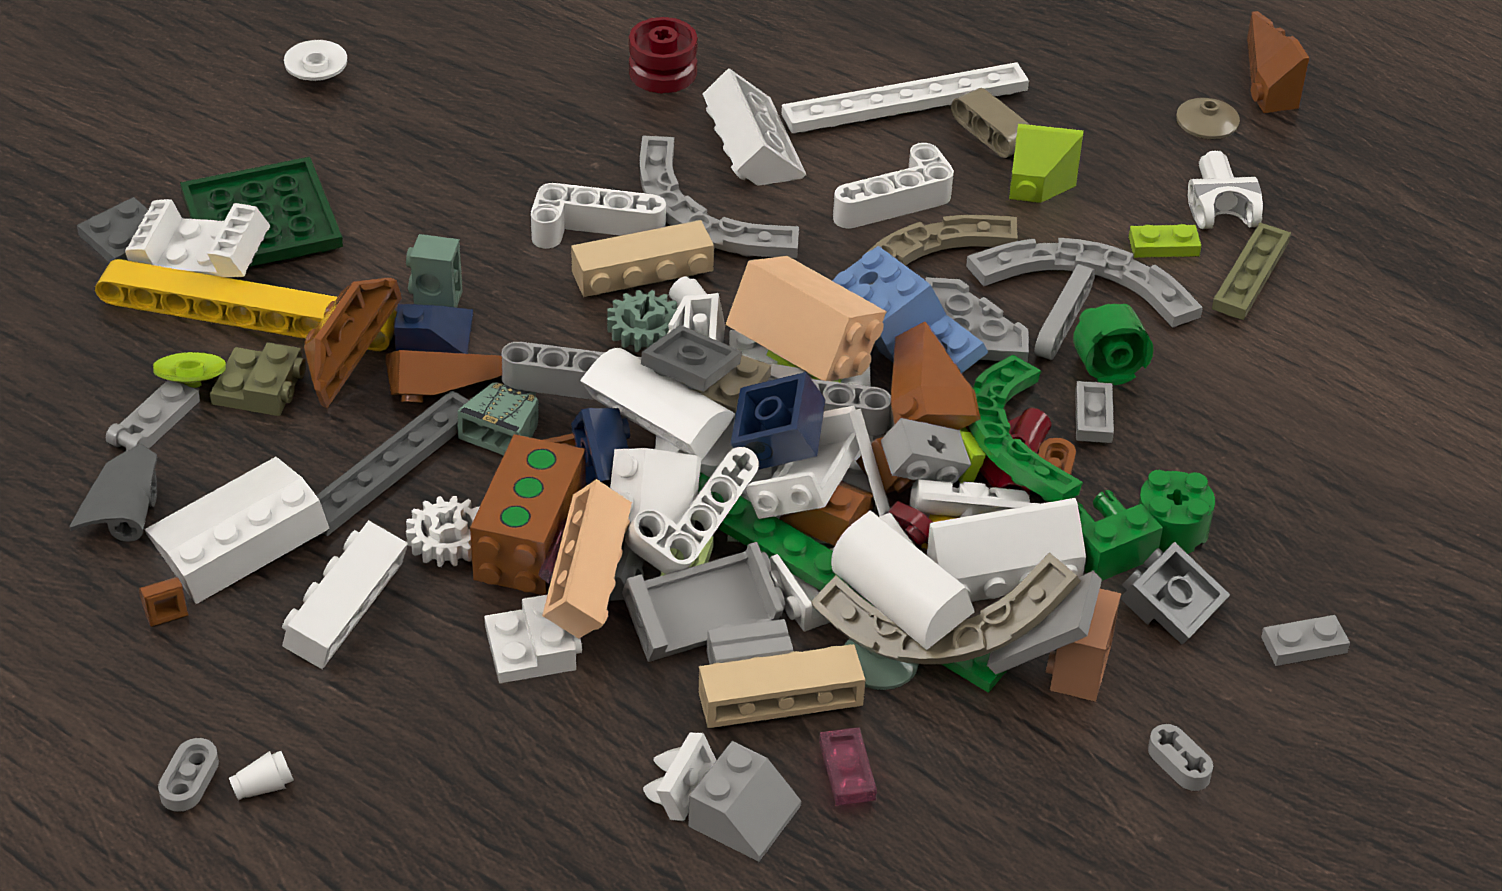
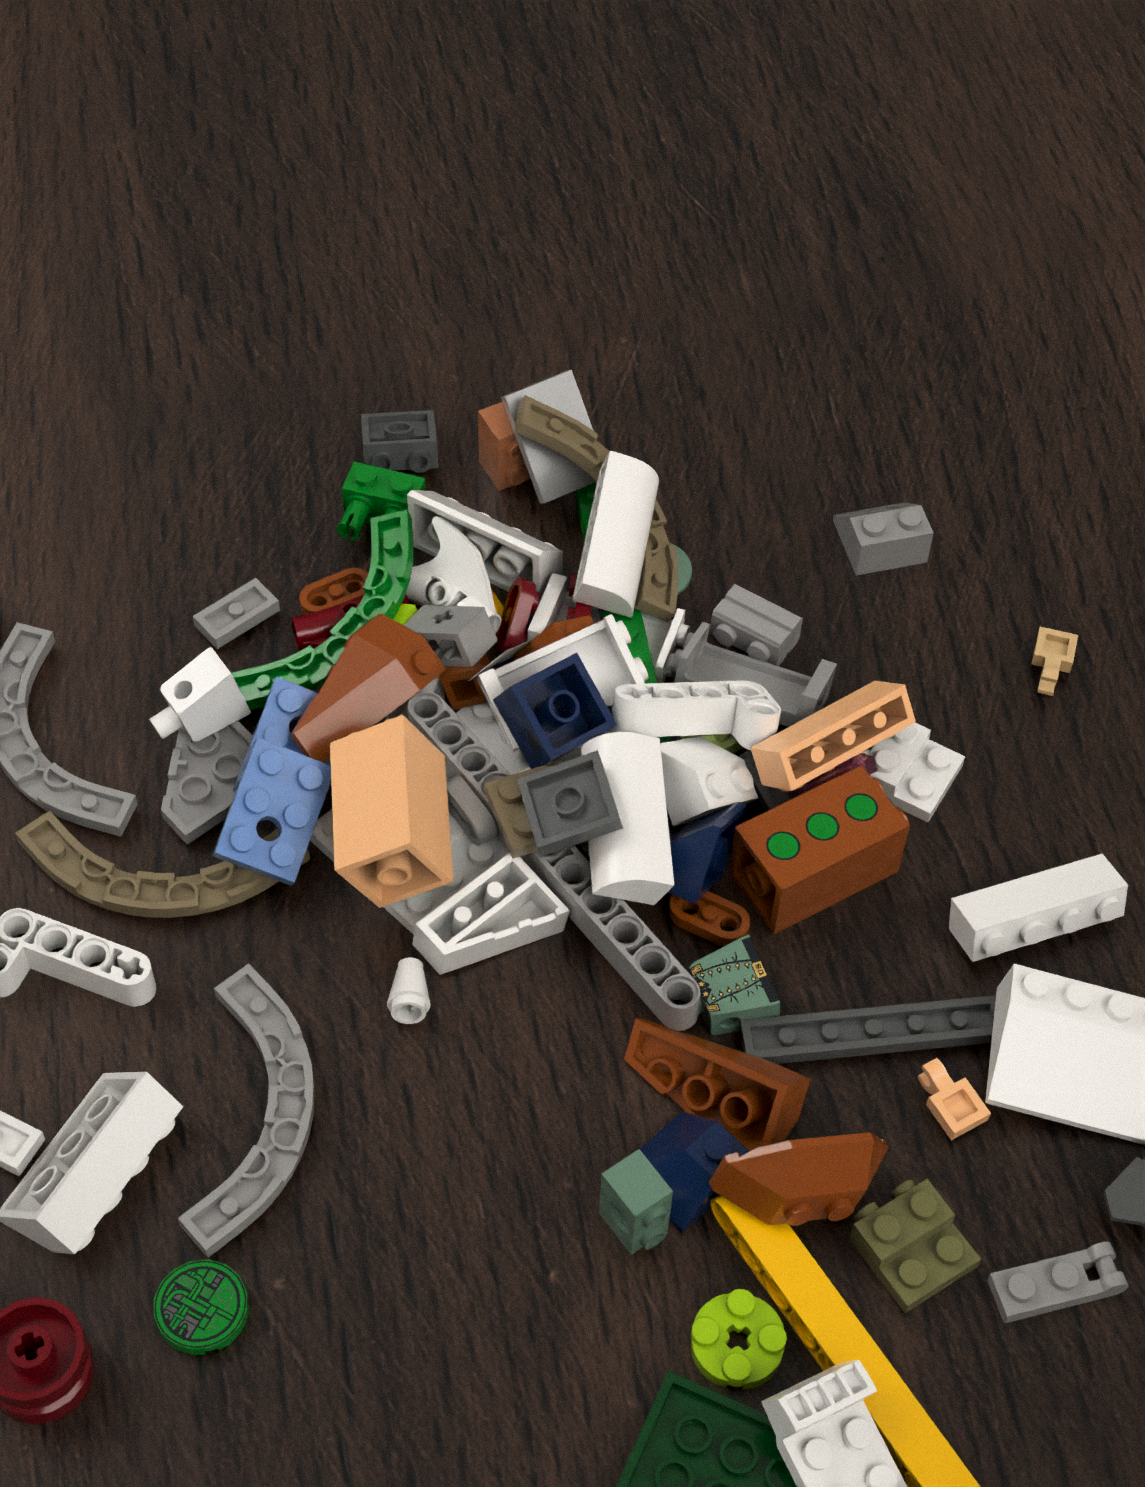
camera: 135 degrees left, 10 degrees up
lime dish [153,352,226,388] -> none
white gear [406,496,480,567] -> none
white beam [531,183,666,249] -> none
tan brick [571,220,714,297] -> none
sand green gear [607,290,677,352] -> none
white tile [643,732,717,821] -> none
tan brick [698,644,865,728] -> none
clear pink plate [819,727,877,806] -> none
light grey beam [1034,264,1095,360] -> none
green brick [1073,304,1154,385] -> none
green brick [1138,470,1215,554] -> none
light grey beam [1148,724,1214,791] -> none
light grey plate [1261,615,1350,666] -> none
none -> white torso [149,647,251,741]
none -> tile [154,1259,249,1355]
none -> lime plate [691,1289,787,1390]
none -> light nougat plate [918,1058,991,1140]
none -> tan plate [1031,626,1078,696]

